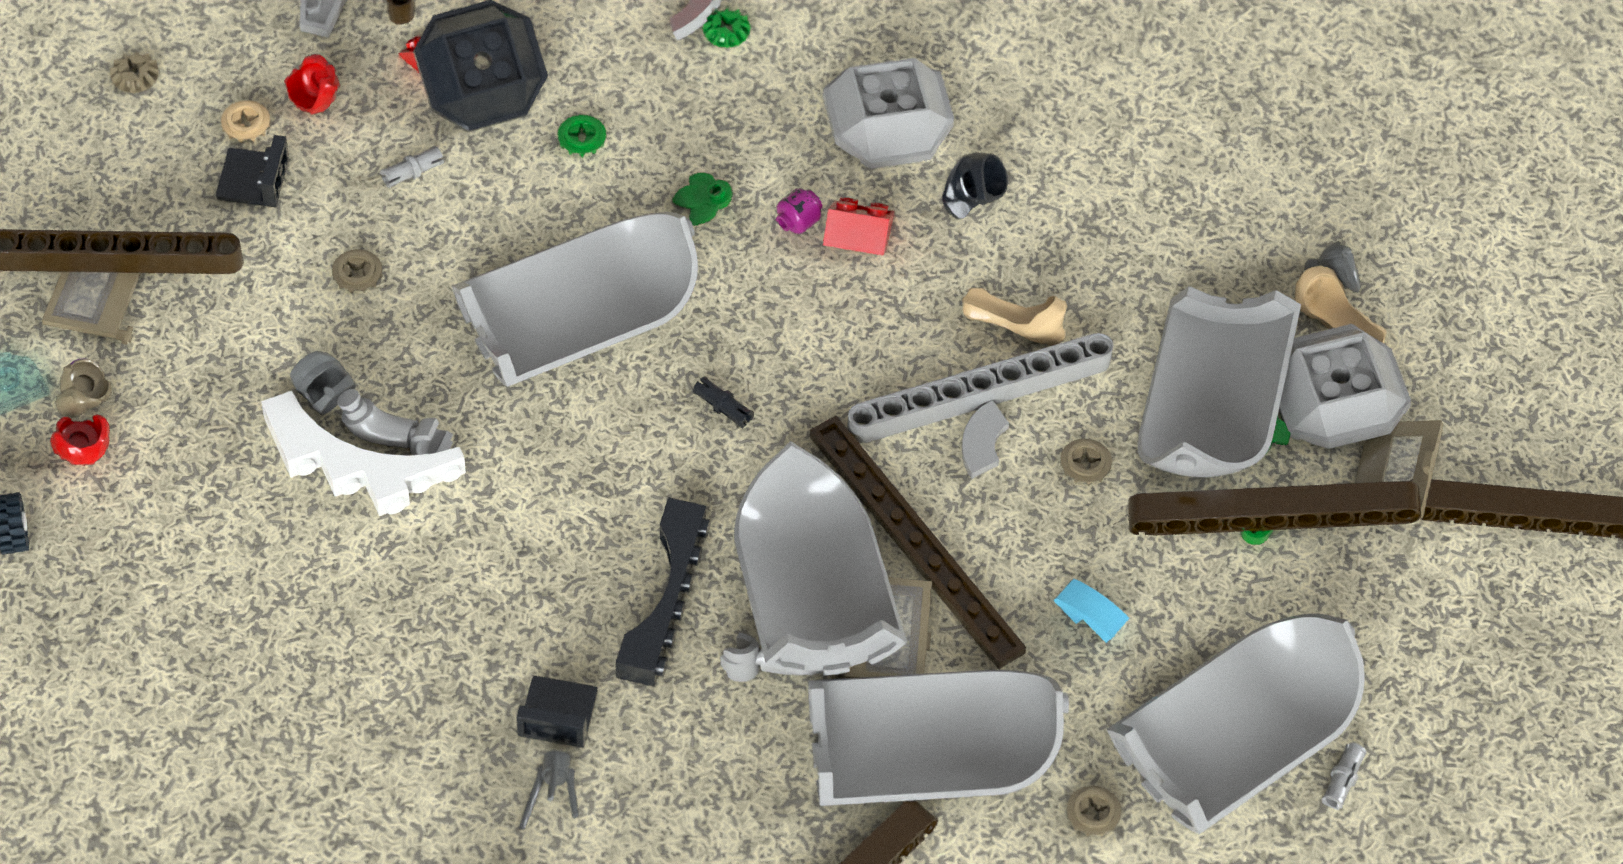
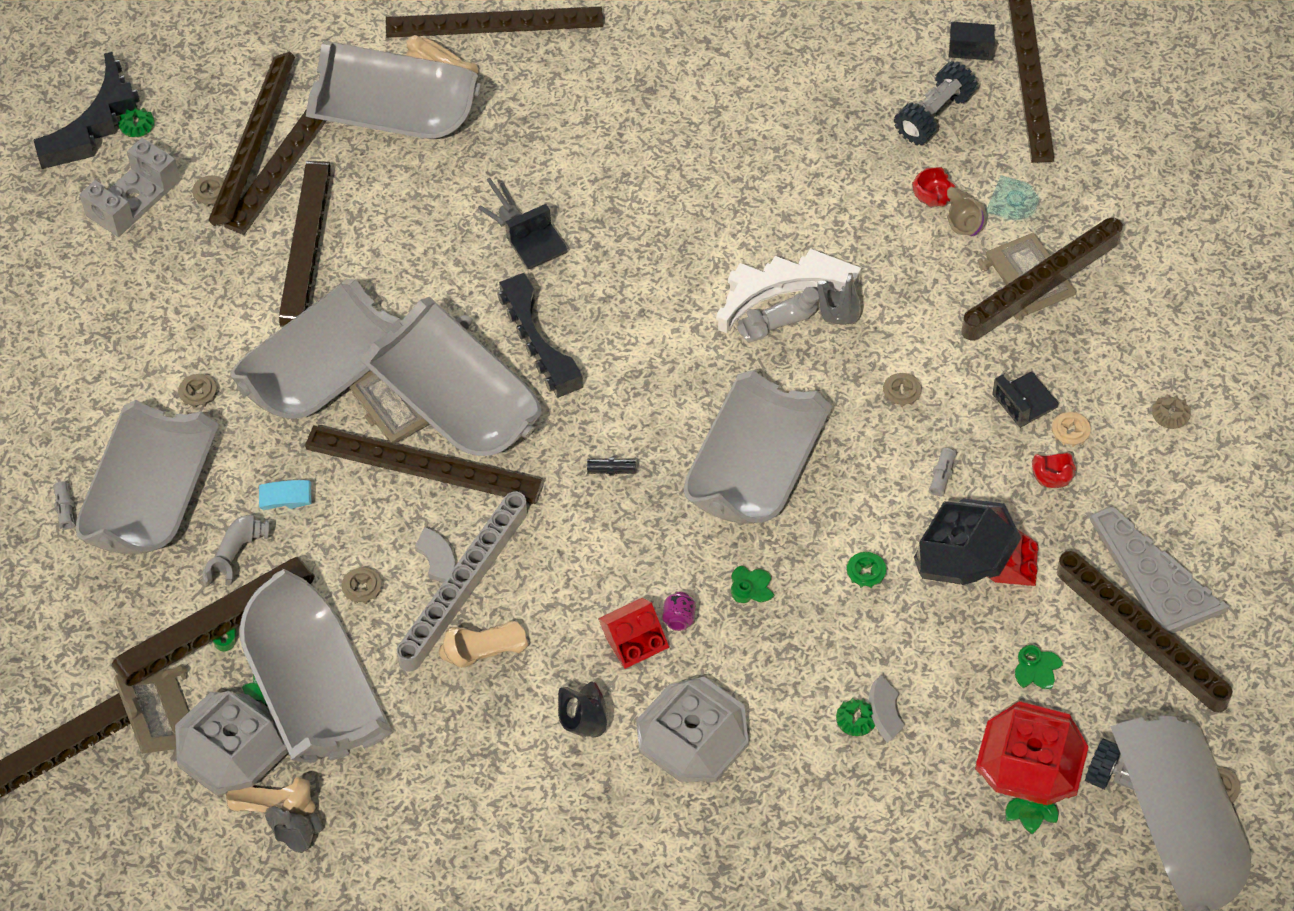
camera: 145 degrees right, 0 degrees up
none -> light grey piece [202,515,269,587]

